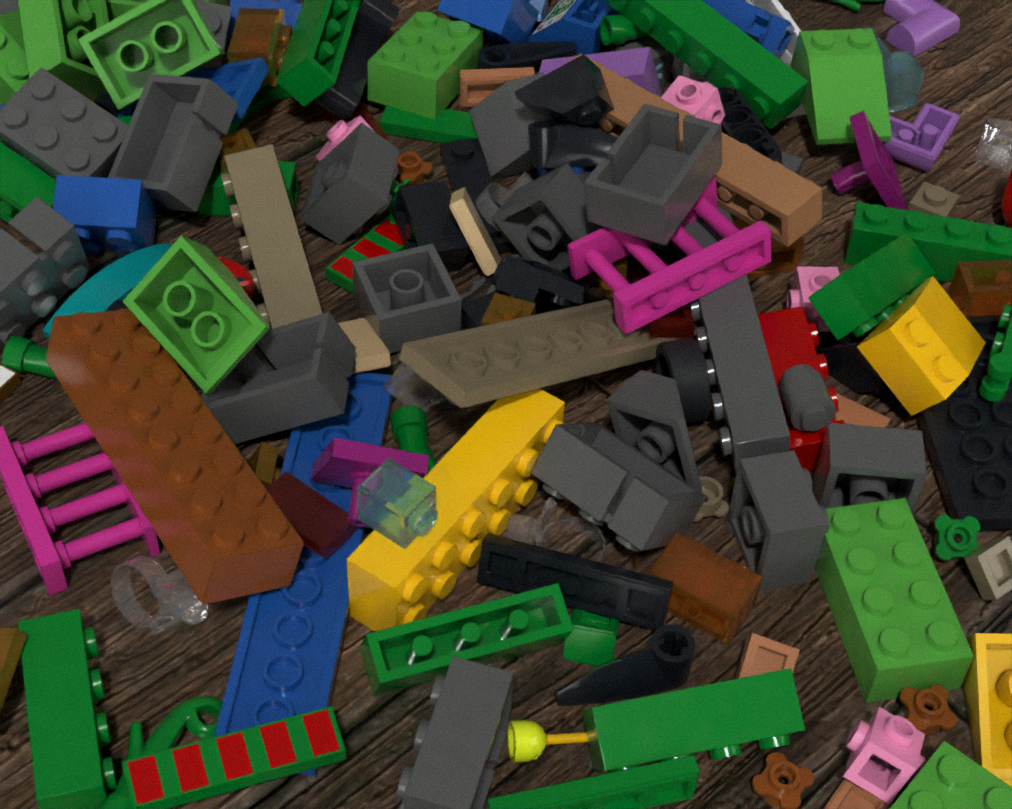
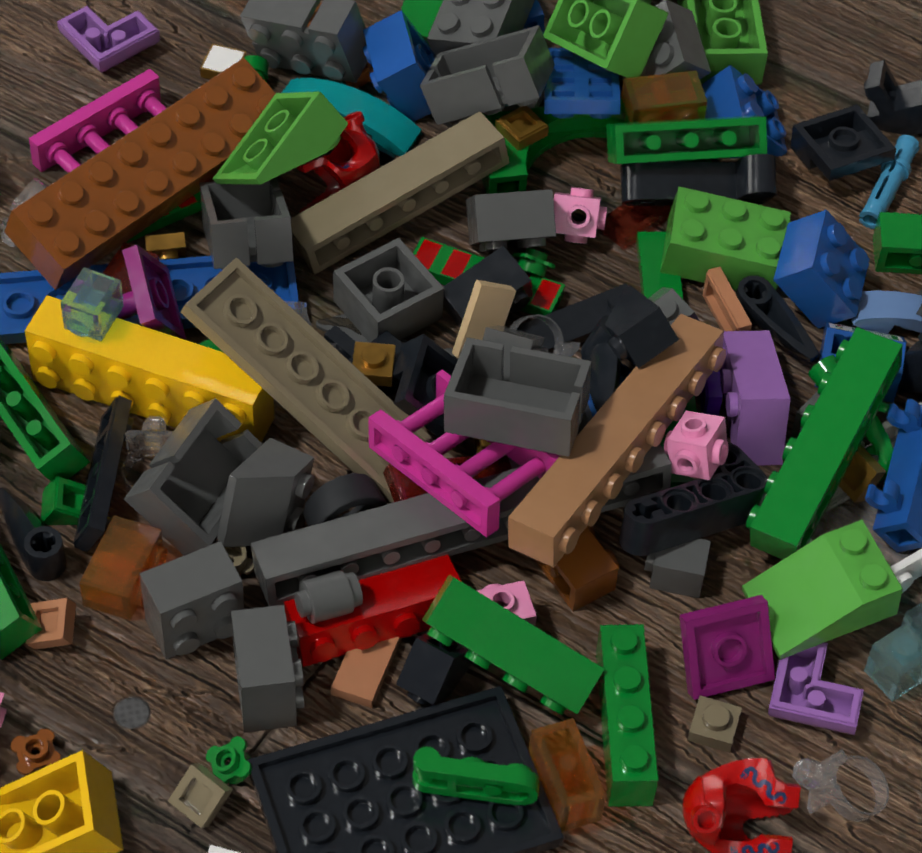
camera: 75 degrees right, 5 degrees up
tan tile [338,318,391,375] -> none
dark orange plate [395,151,432,185] -> none
bright green brick [814,498,974,703] -> none
yellow slope [857,276,986,416] -> none

